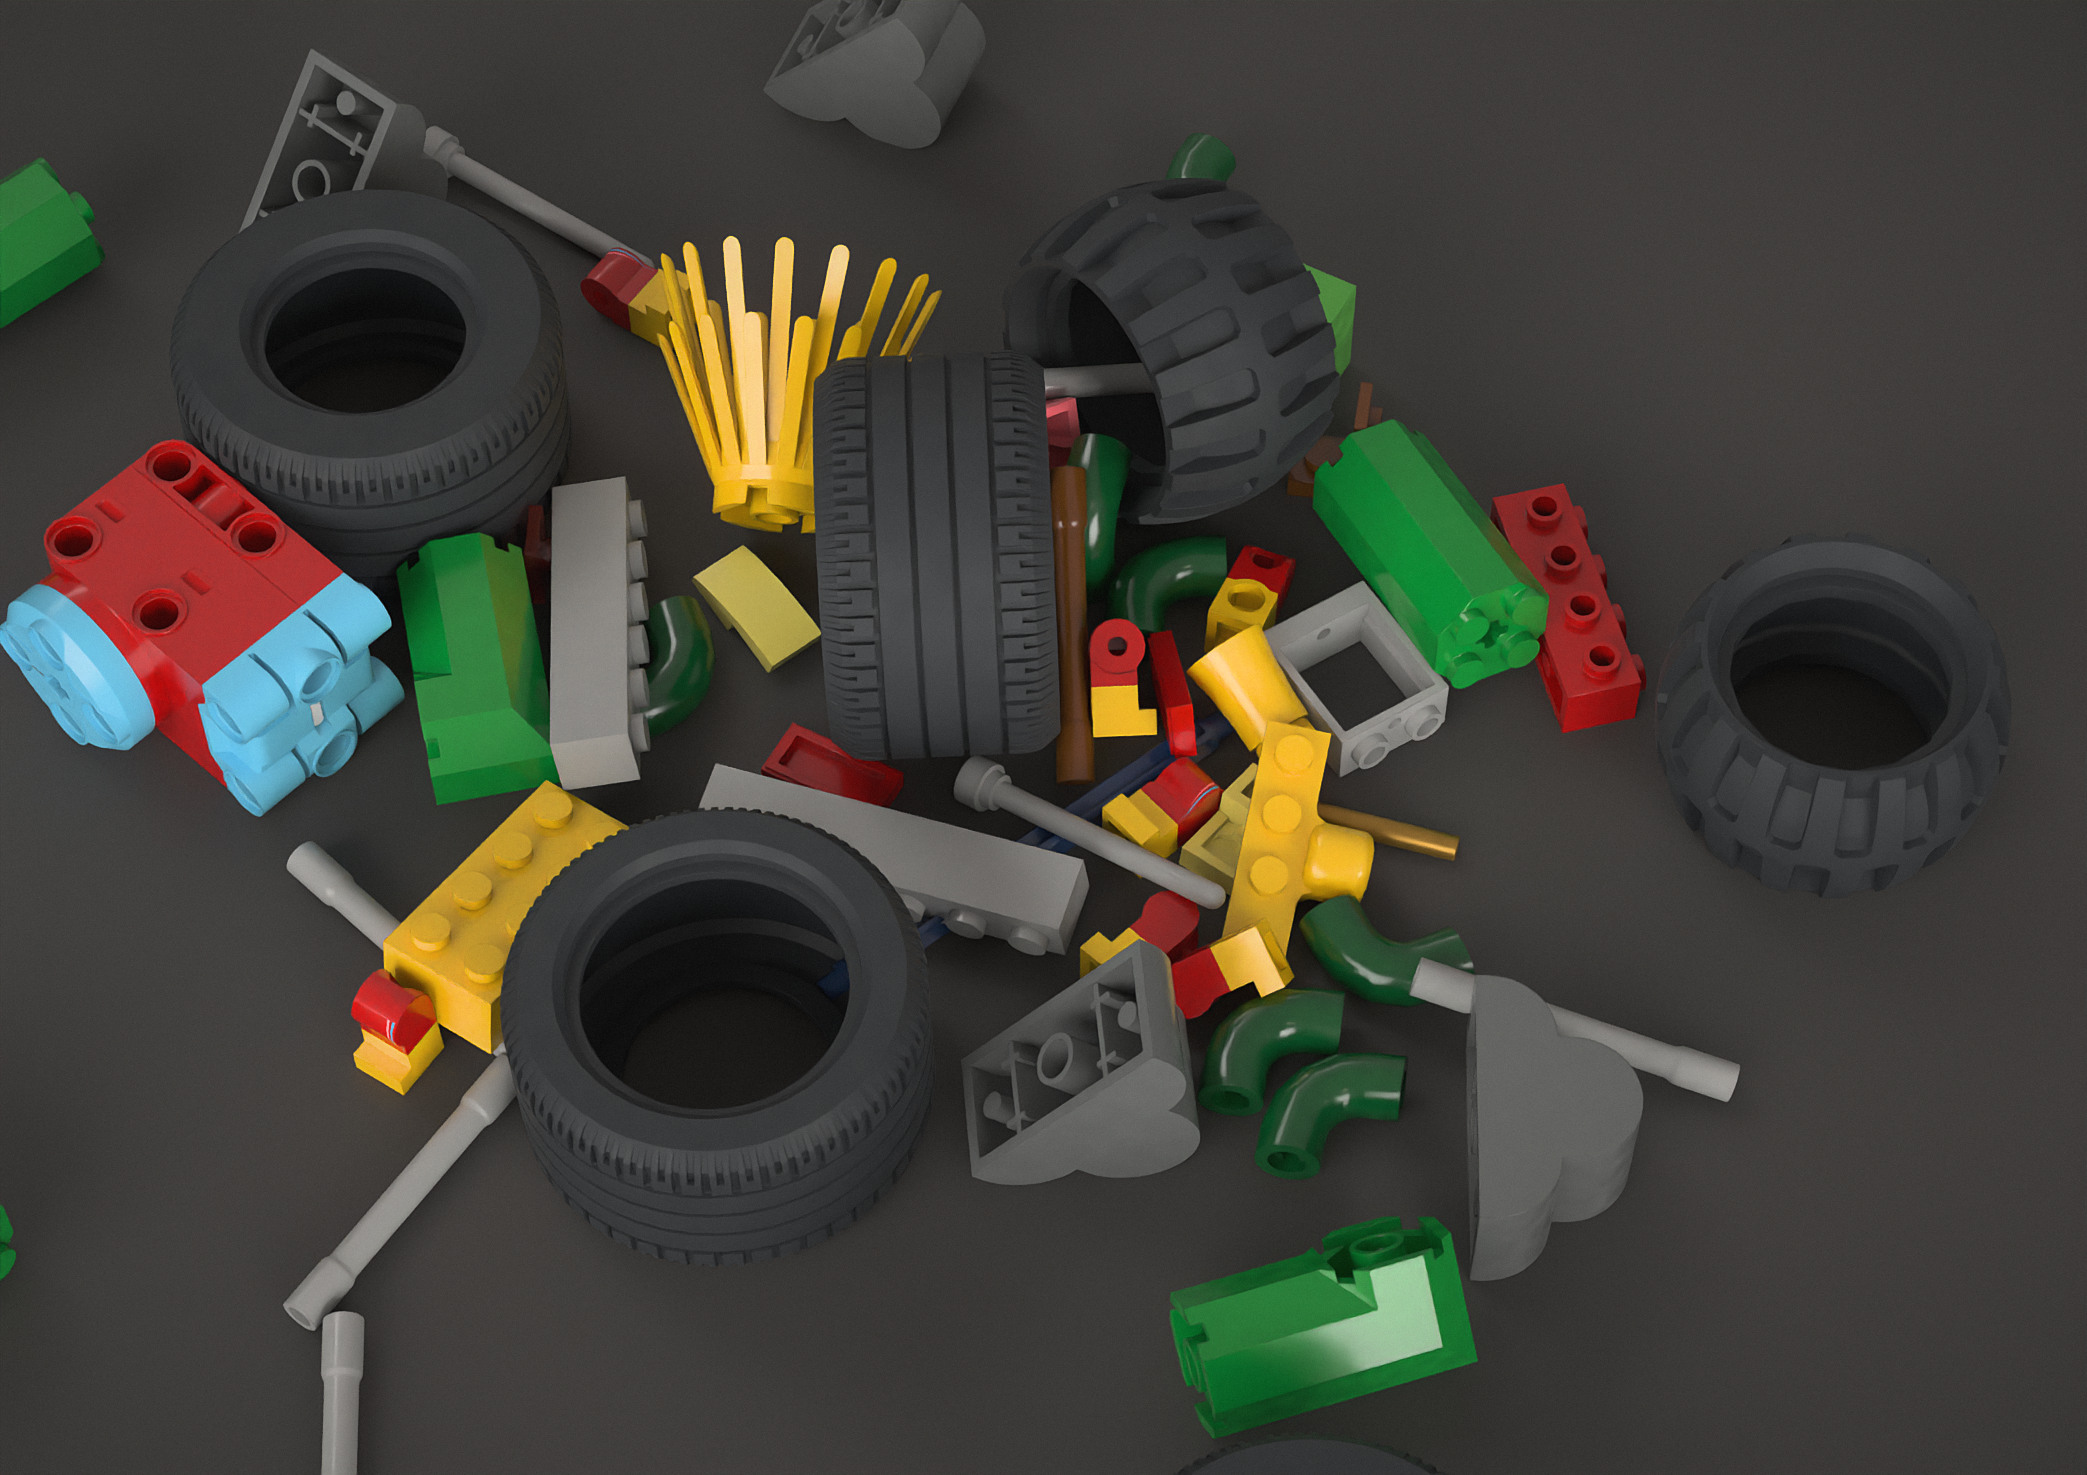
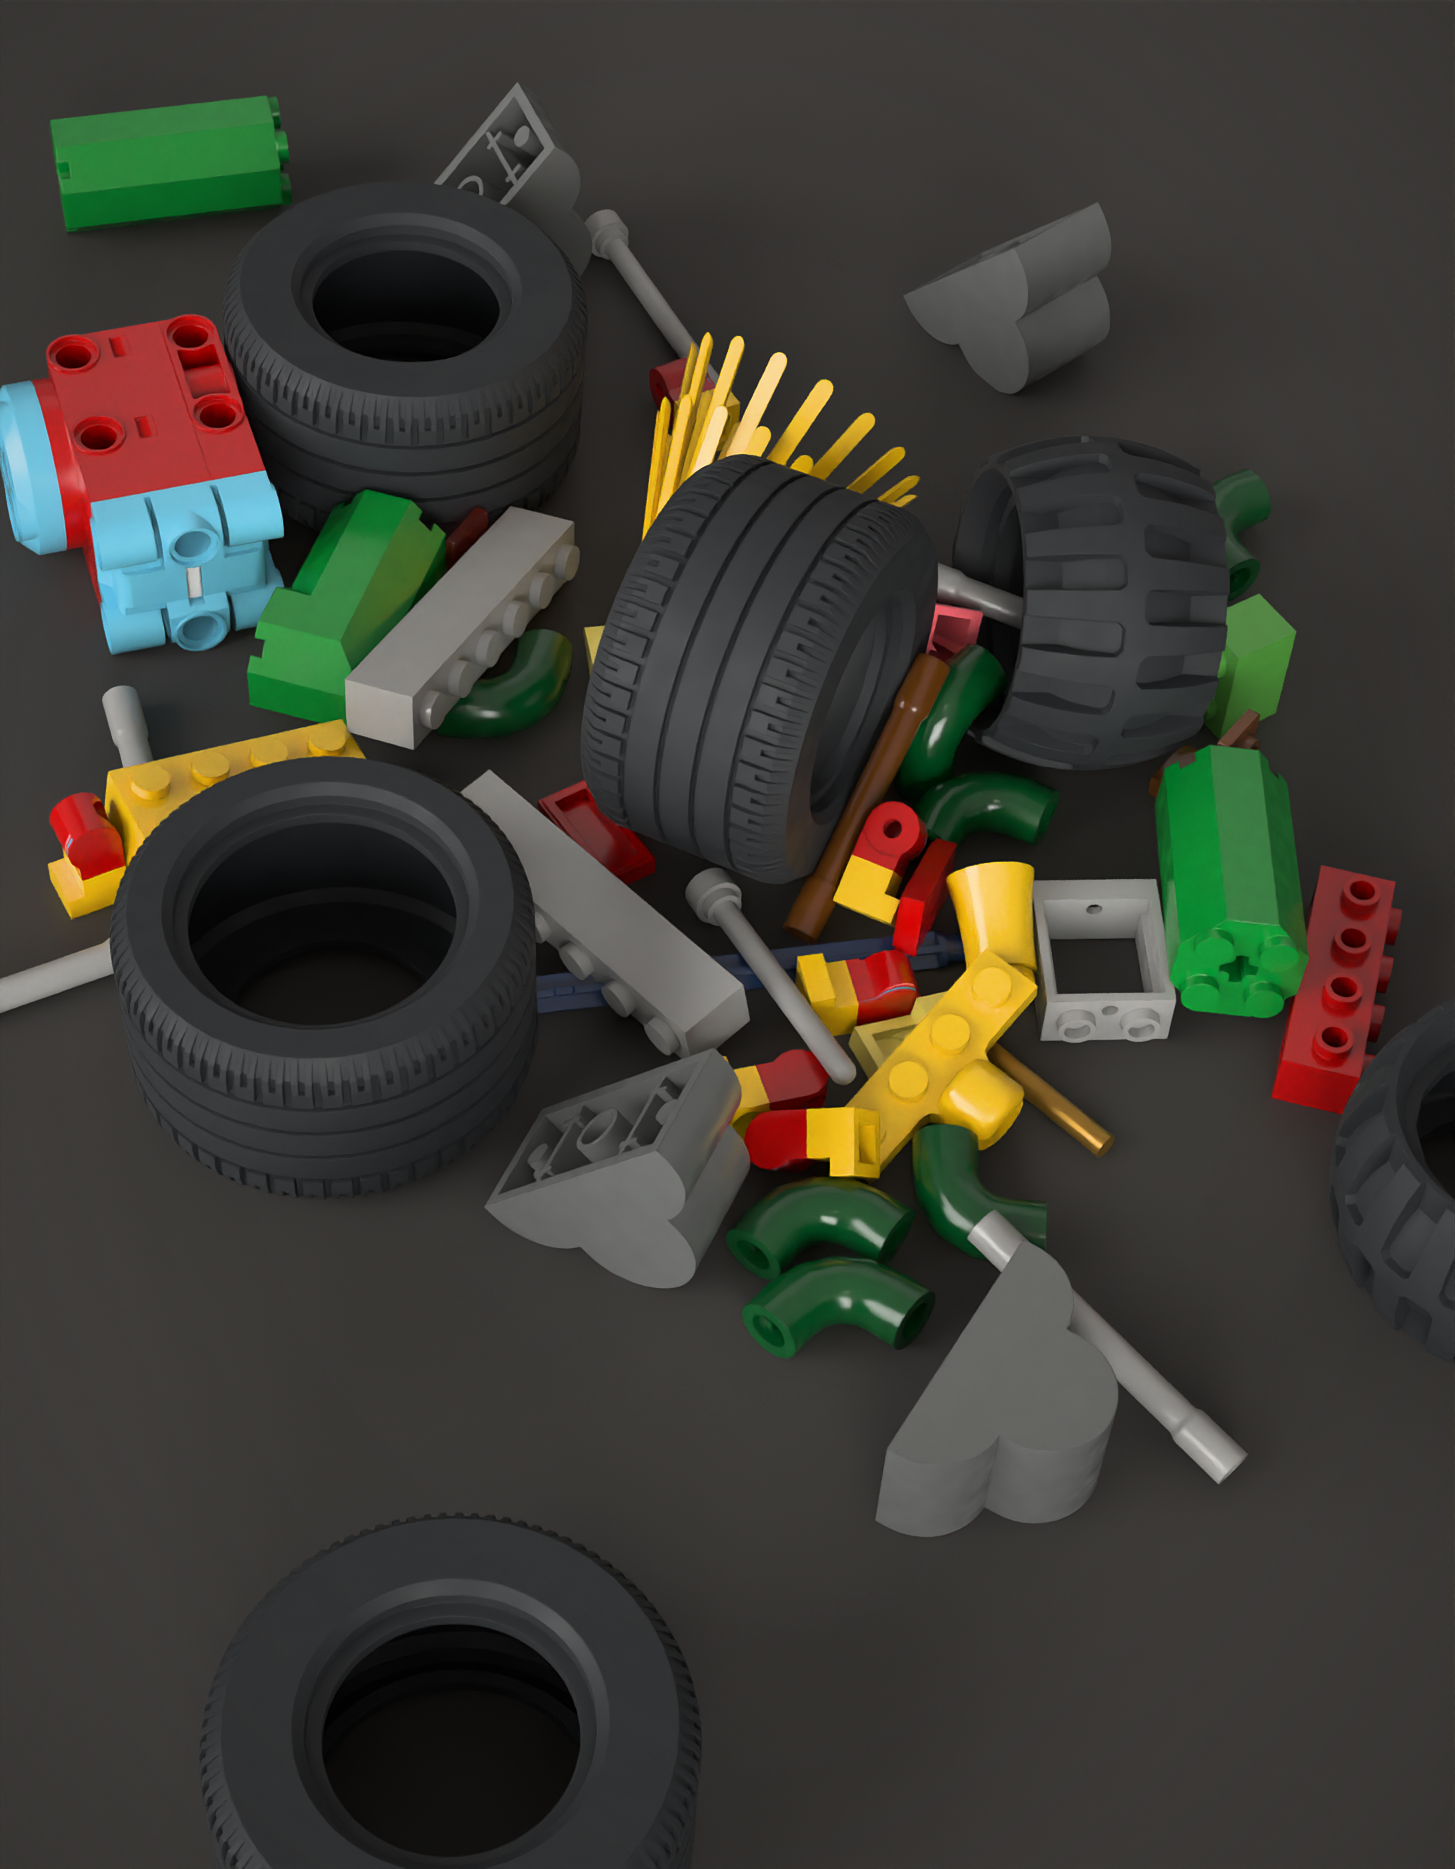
camera: 25 degrees right, 5 degrees down
green brick [1169,1216,1478,1439] -> none
yellow leg [1204,544,1296,653] -> none

